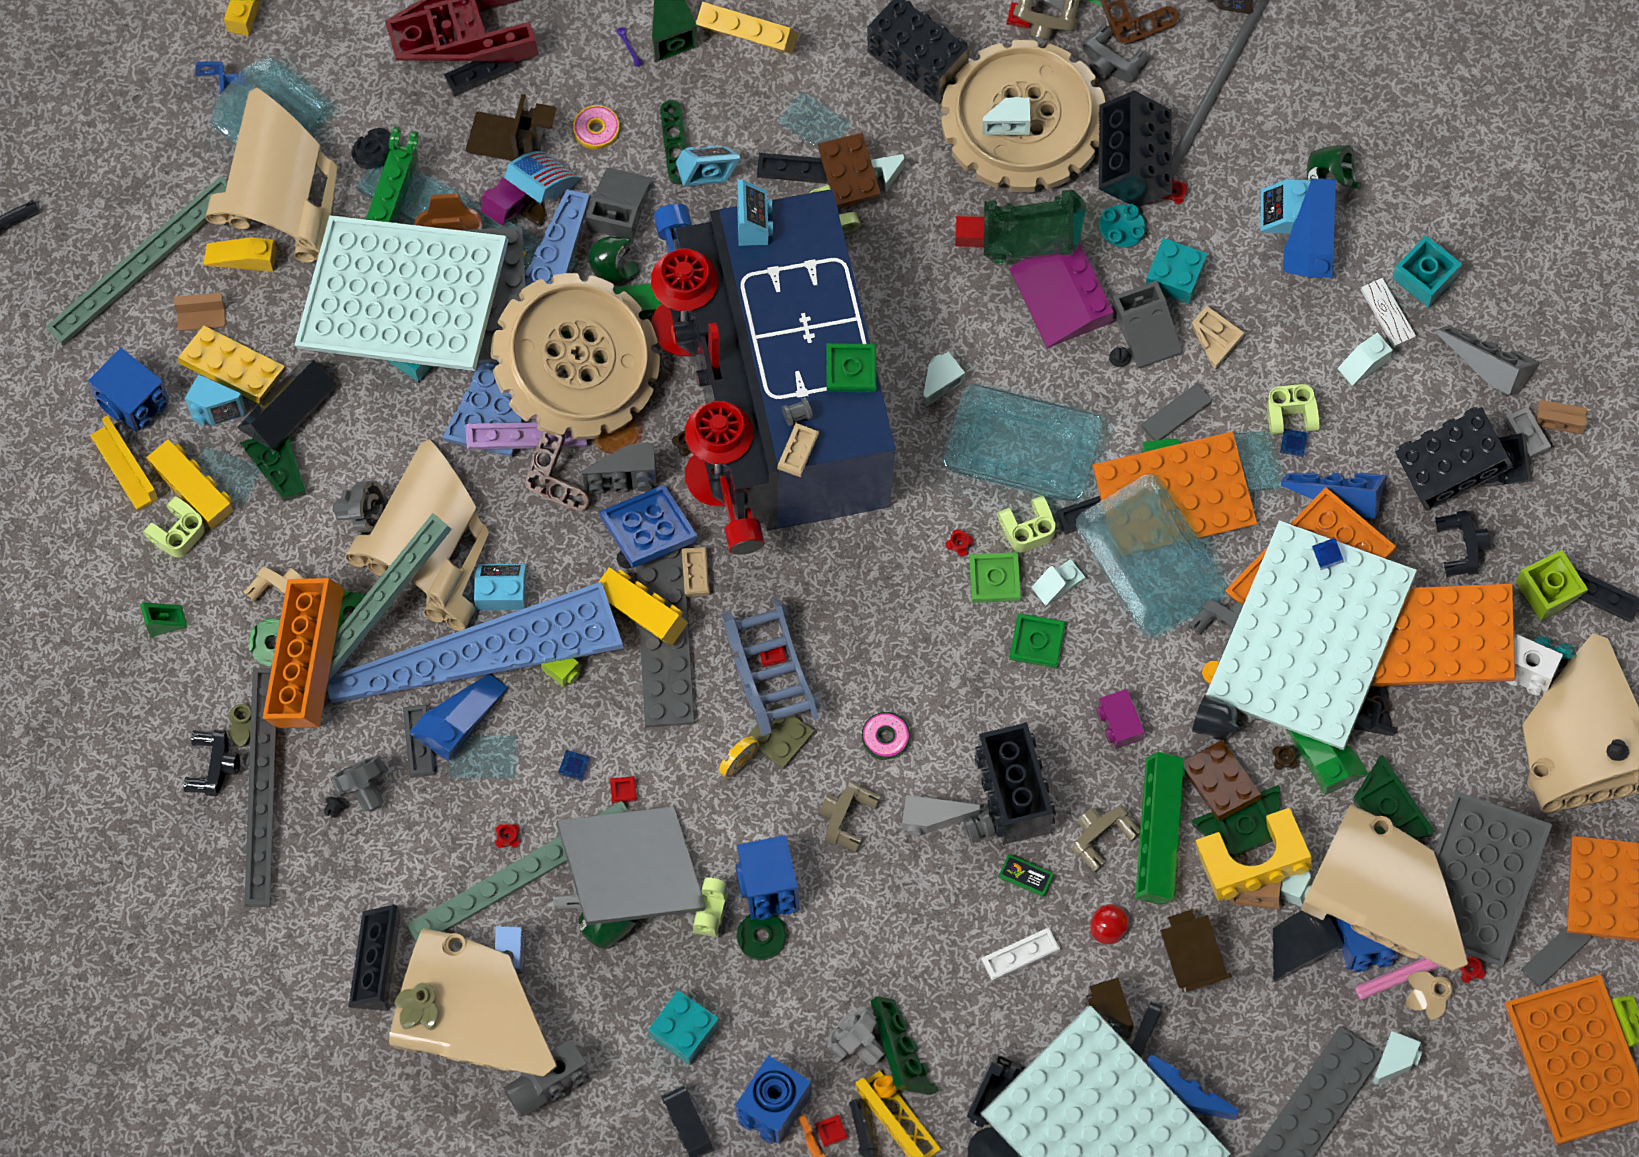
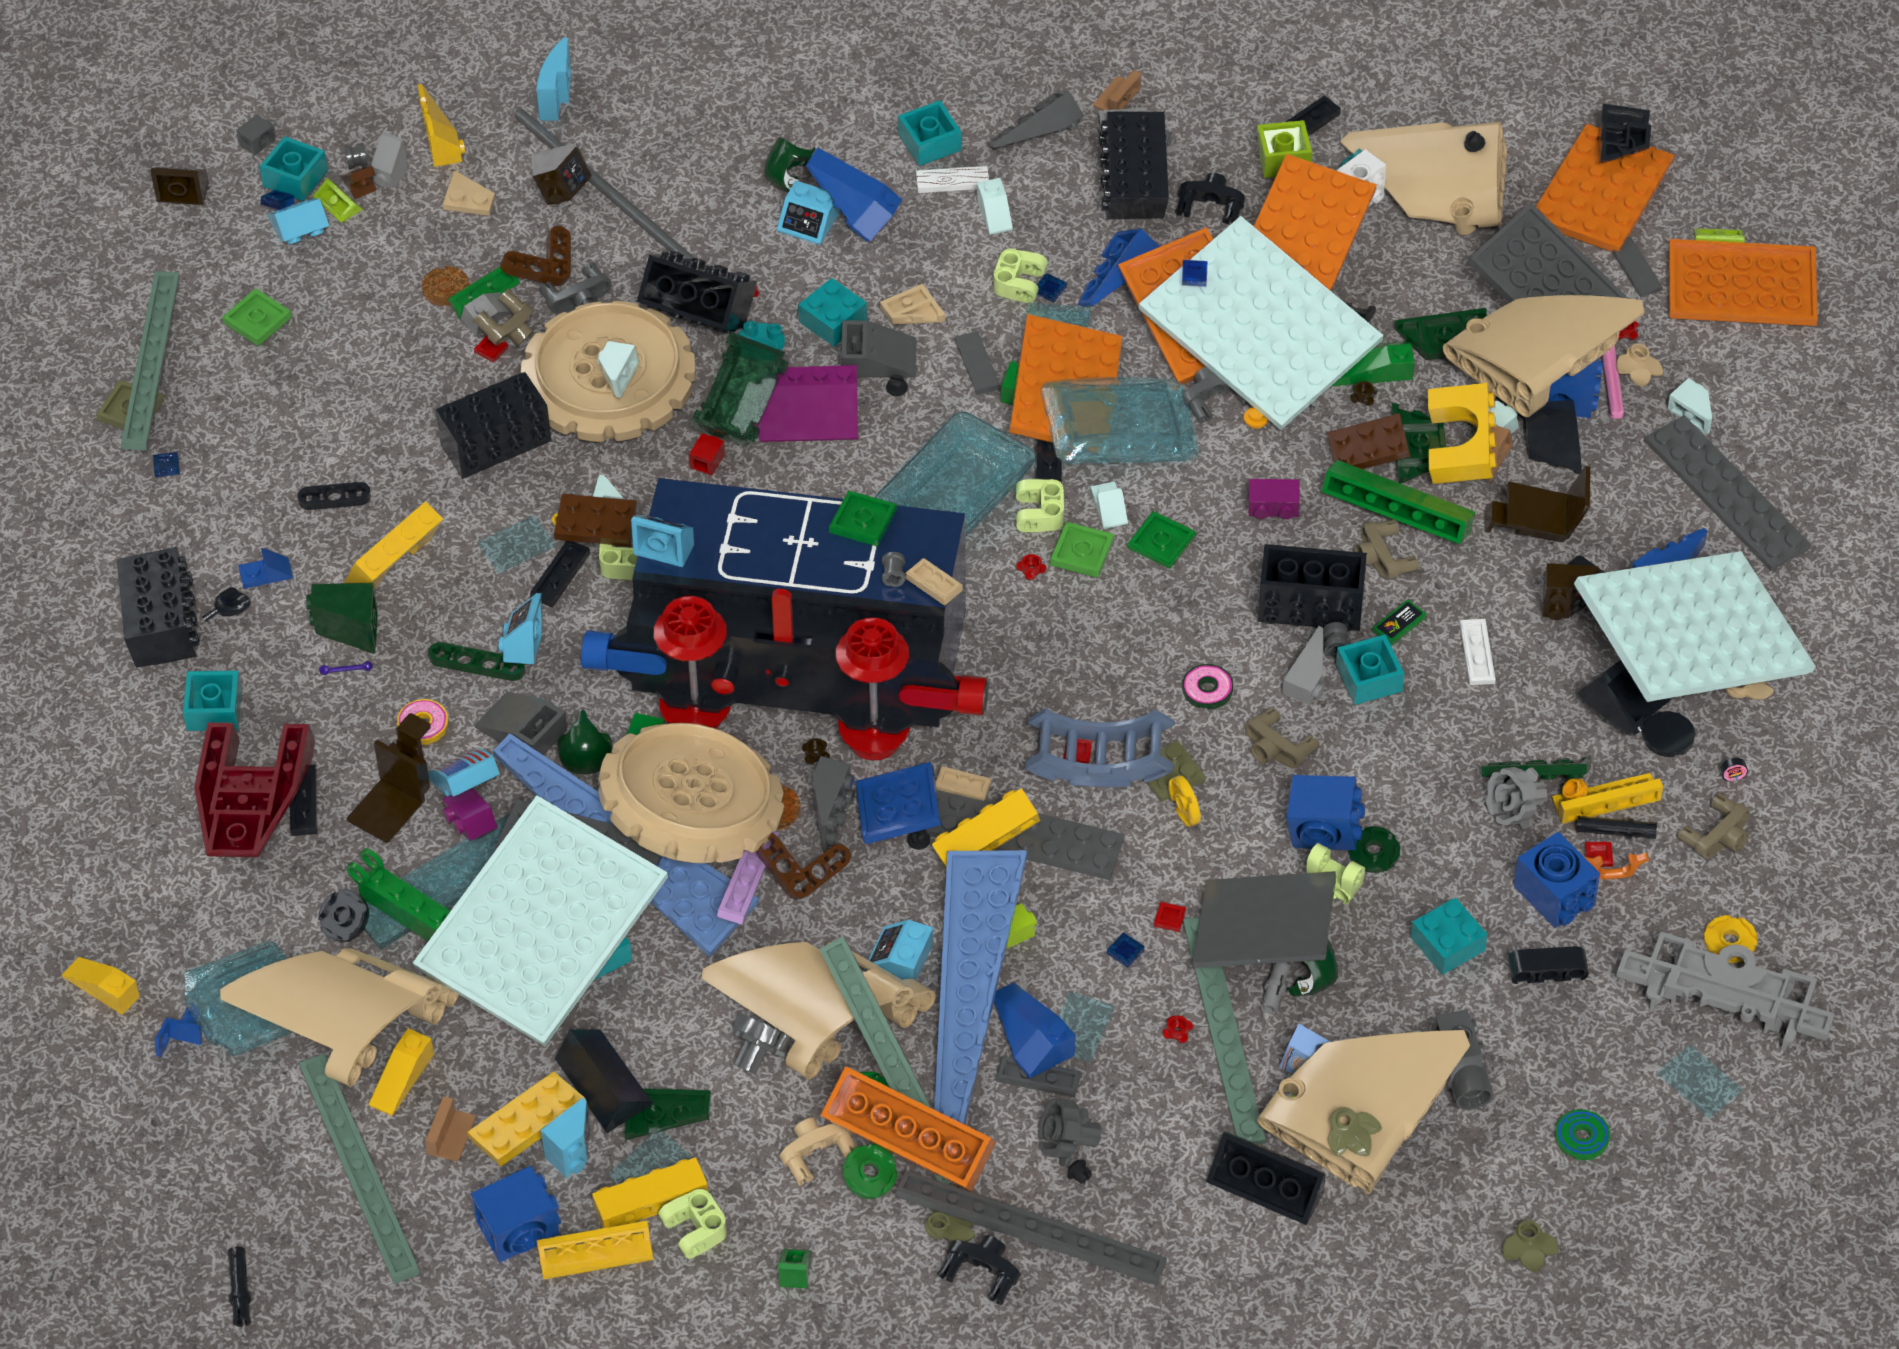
camera: 70 degrees left, 15 degrees down
dark orange piece [414,193,482,230] -> none
dark brown tile [521,198,545,227] -> none
red hair [1090,904,1129,945] -> none
black piece [1192,695,1244,741] -> none
none -> teal brick [1336,634,1405,705]

